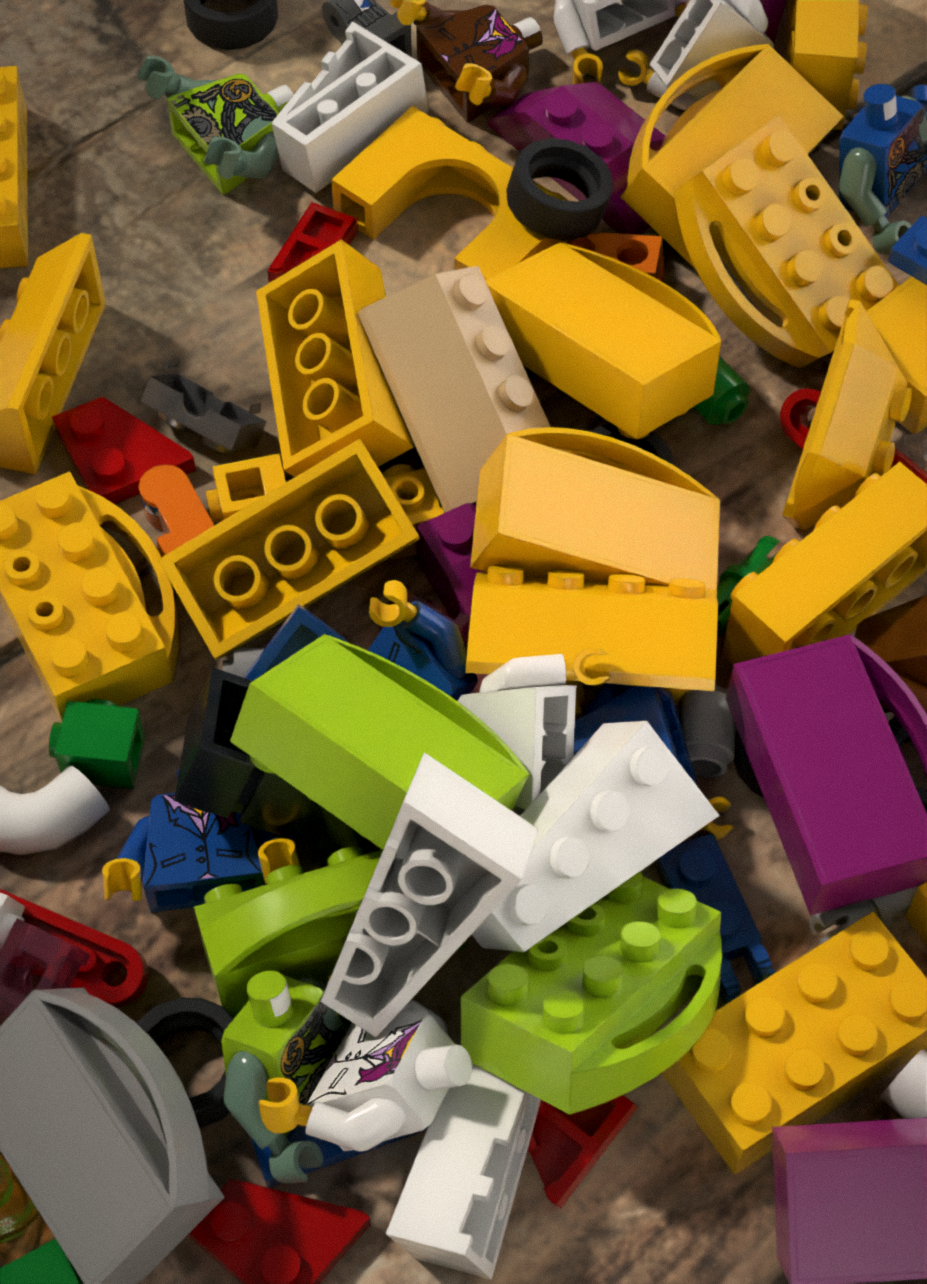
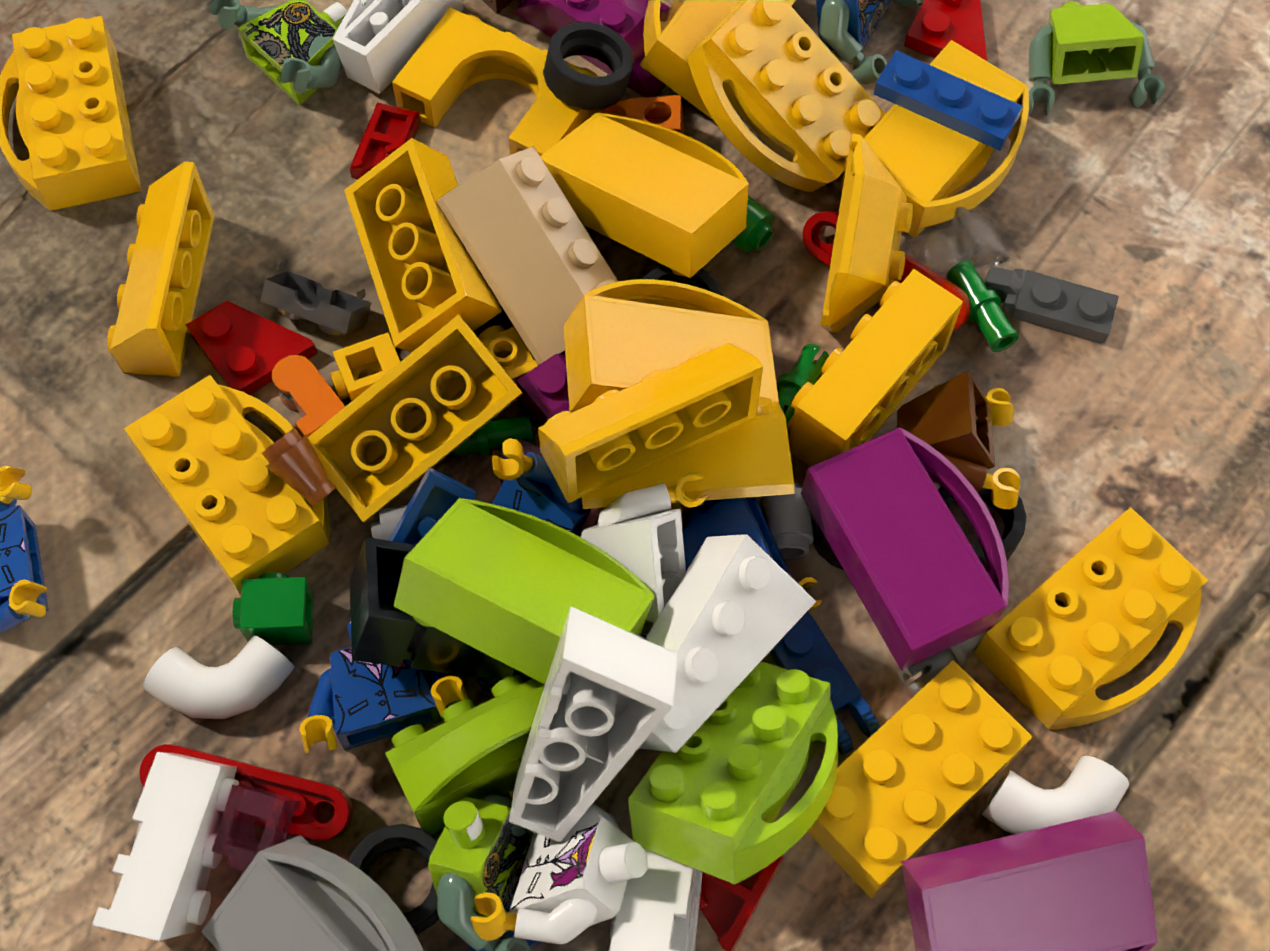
camera: 10 degrees left, 5 degrees up
none -> dark orange cone [261,428,336,506]
none -> green pin [446,413,535,458]
none -> yellow slope [538,343,764,503]

